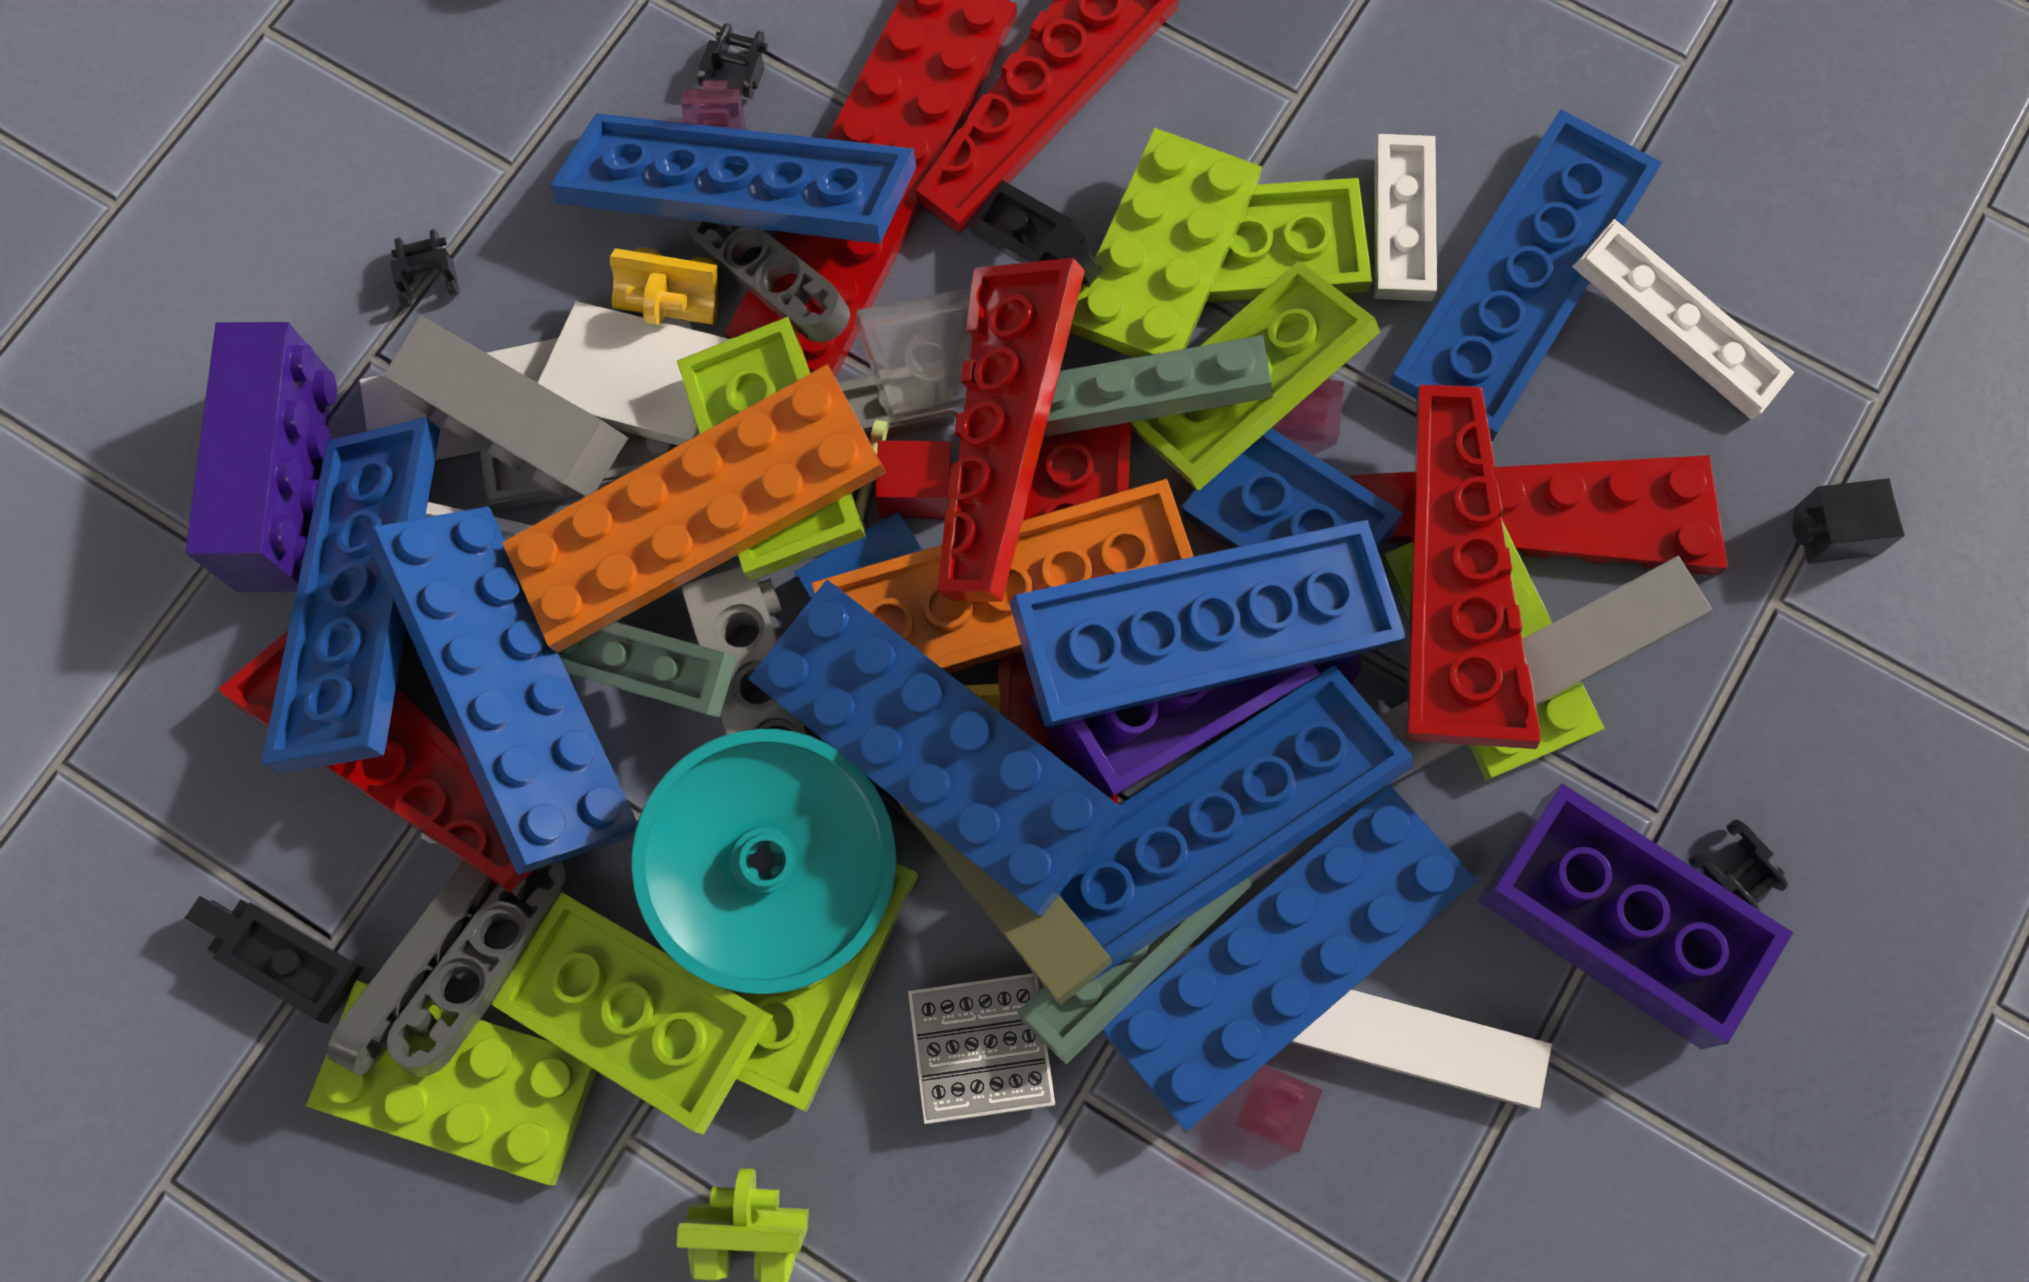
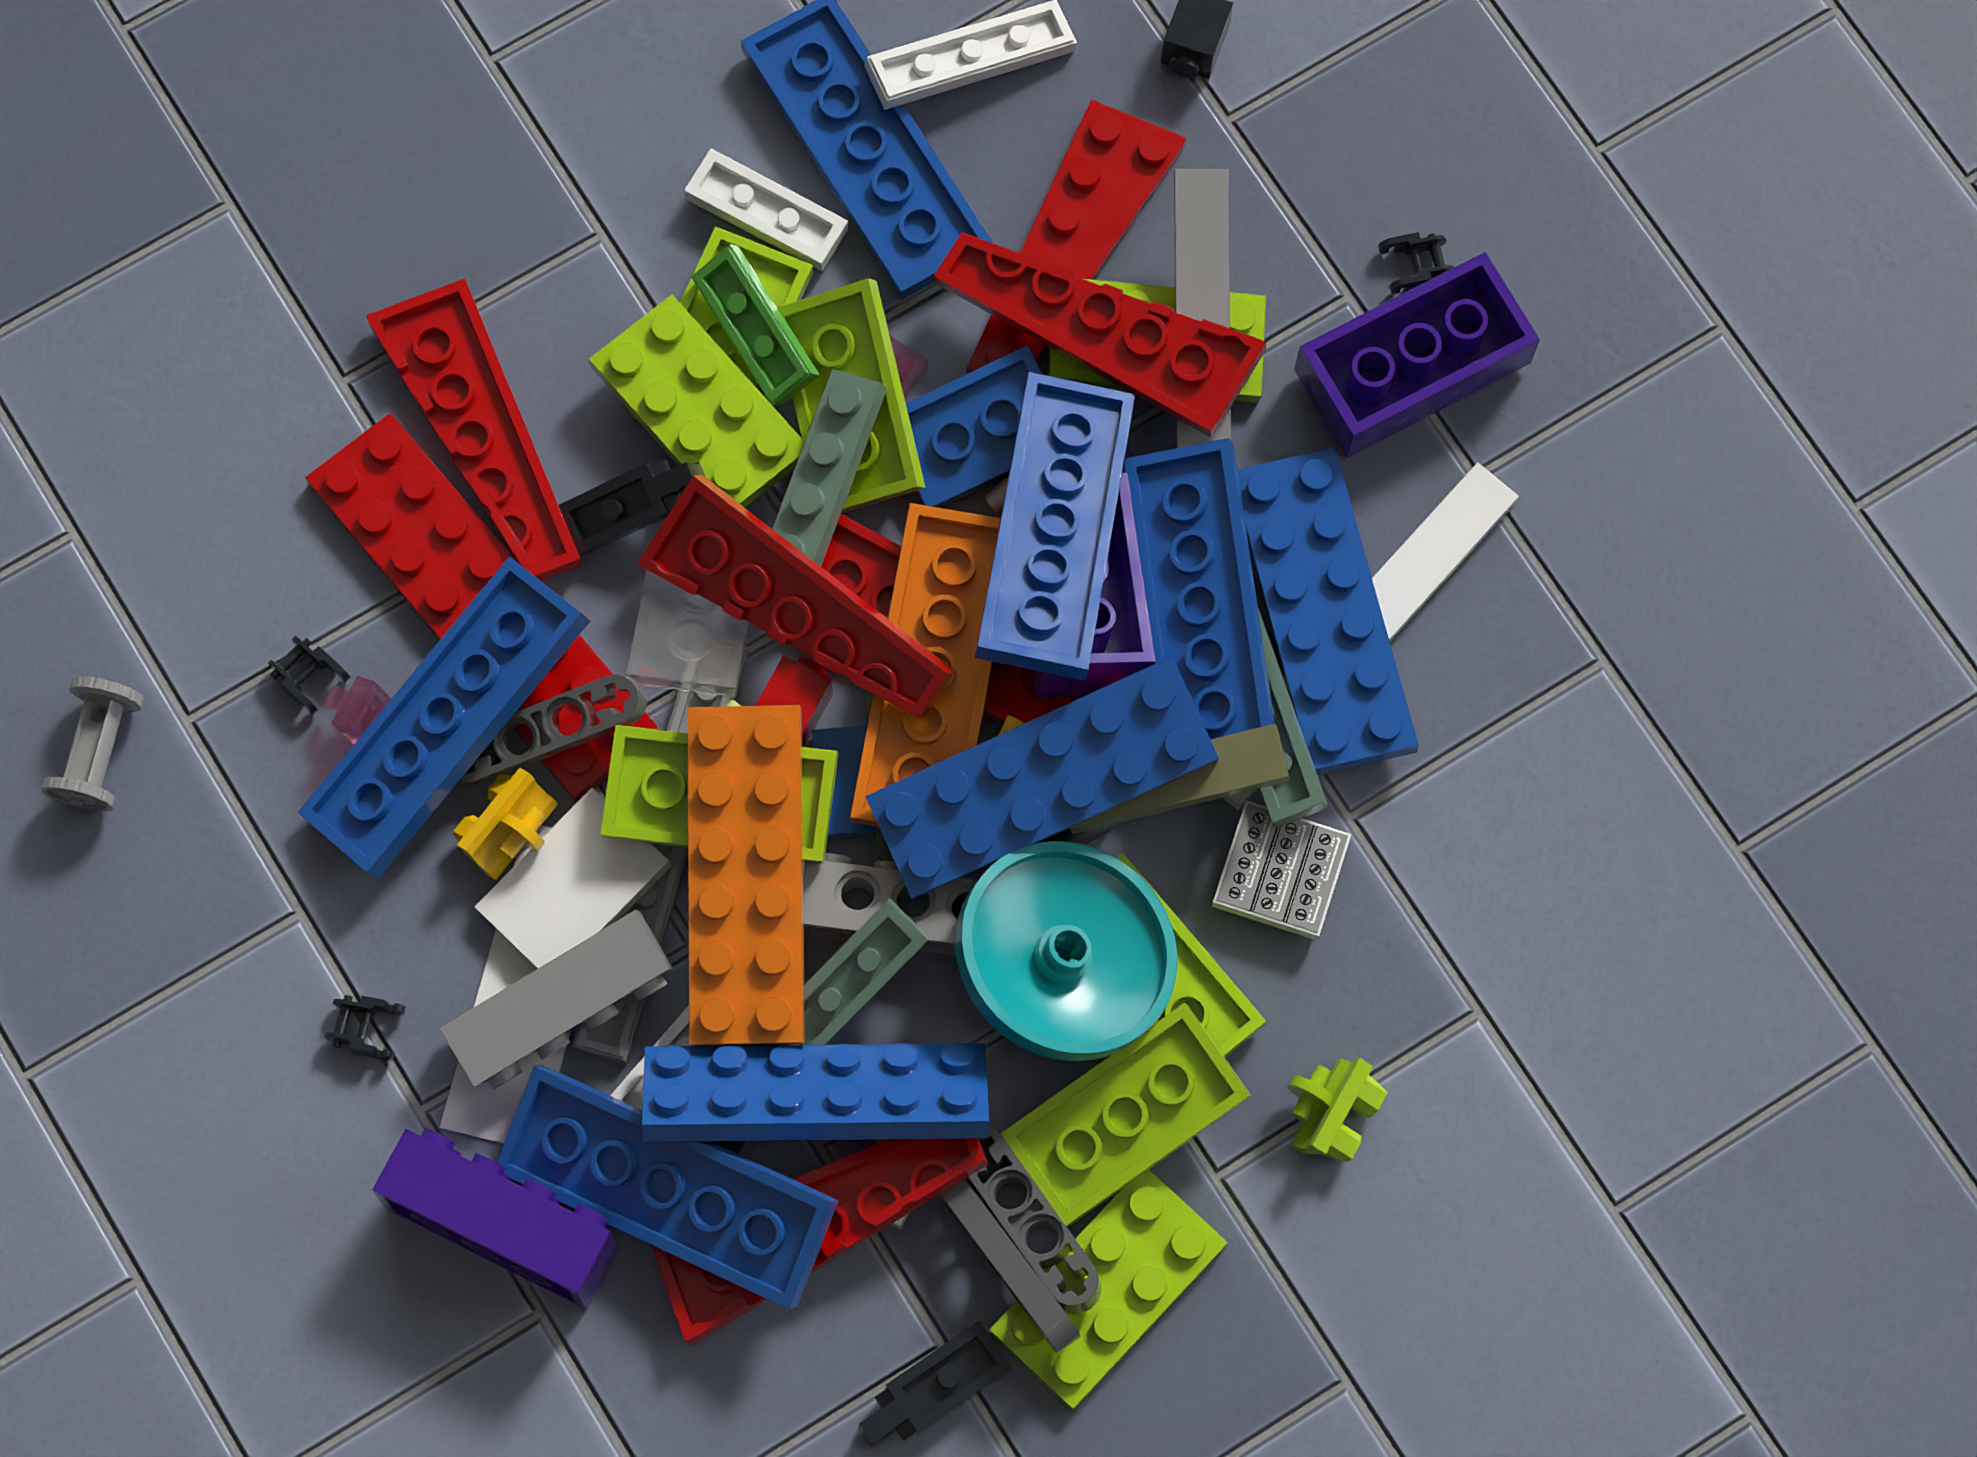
camera: 70 degrees left, 0 degrees up
clear pink tile [1235,1065,1323,1153] -> none
none -> bright green tile [691,244,820,407]

